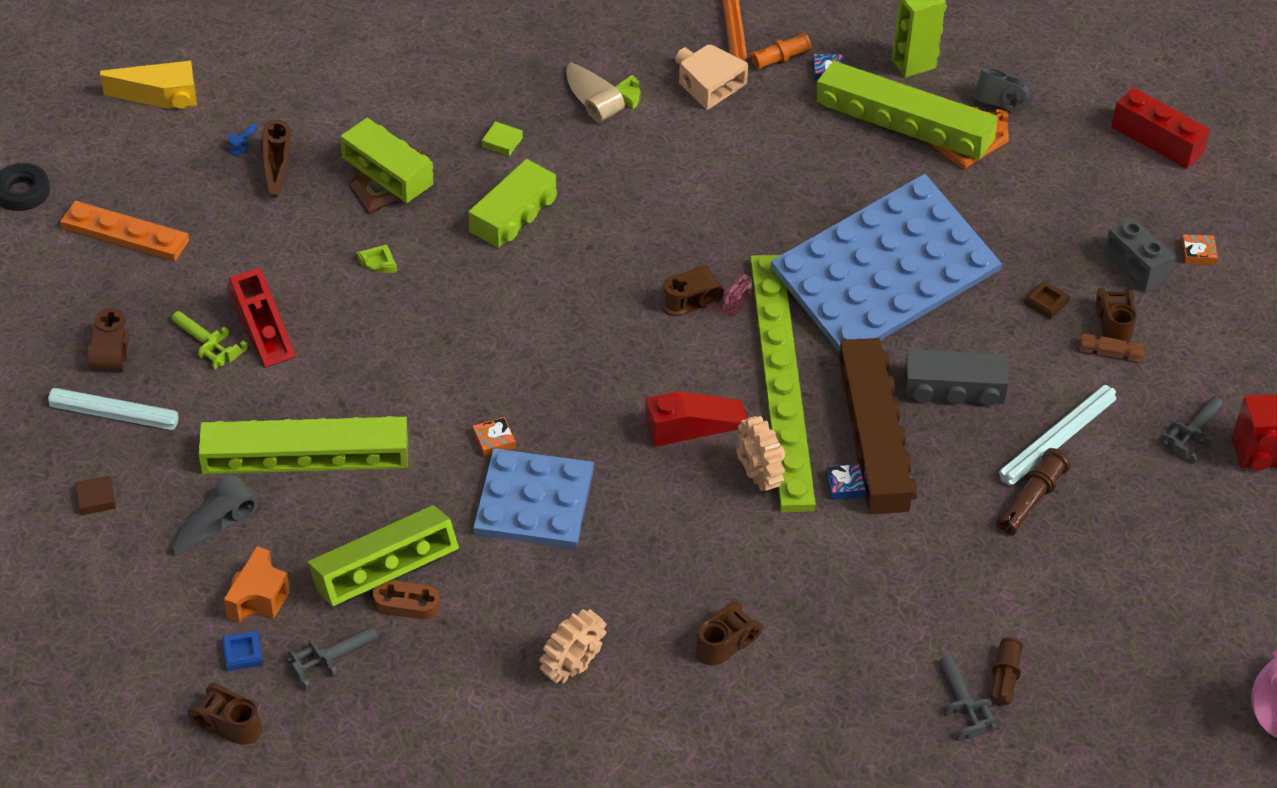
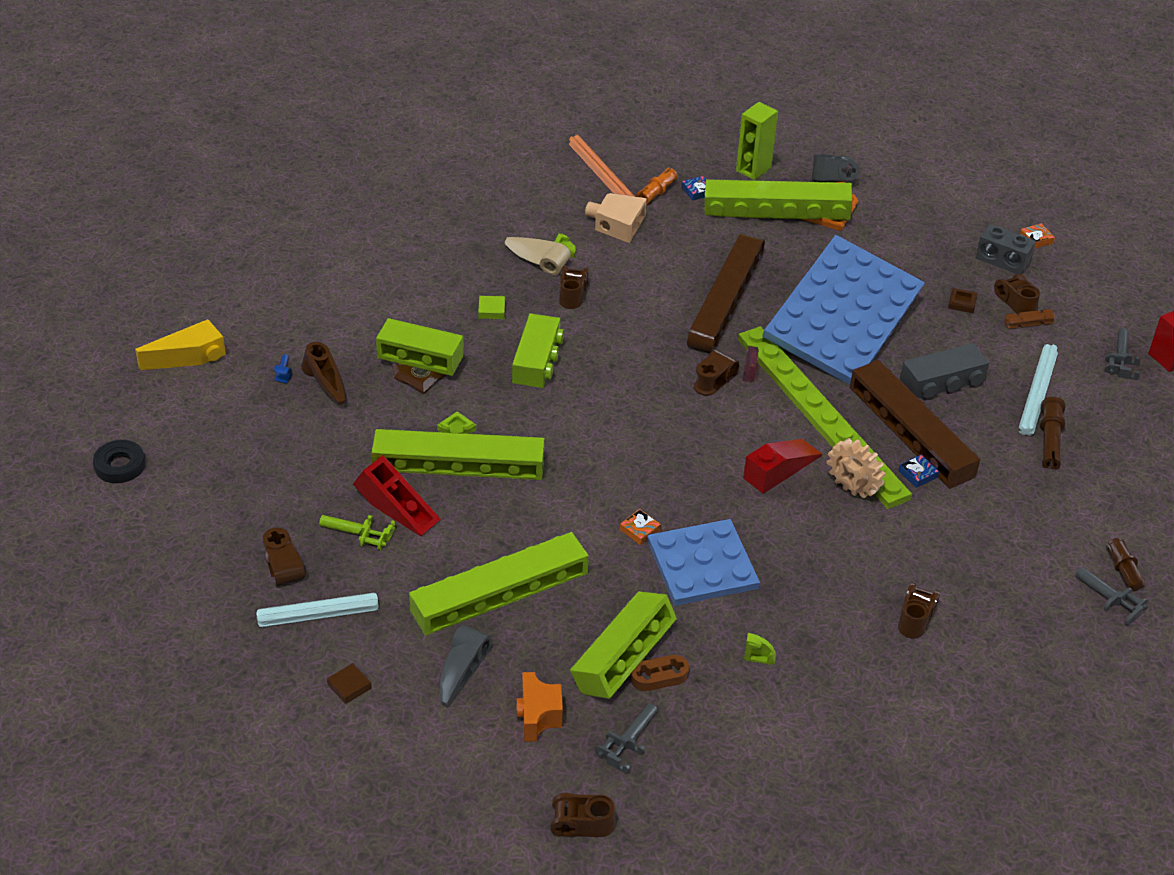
camera: 25 degrees left, 5 degrees down
orange plate [60,201,189,261] -> none
blue tile [222,631,263,671] -> none
light nougat gear [539,609,607,683] -> none
red brick [1111,87,1210,169] -> none
none -> lime brick [371,429,544,480]
none -> reddish brown piece [559,266,589,309]
none -> reddish brown beam [687,234,765,353]
none -> lime tile [744,633,776,665]

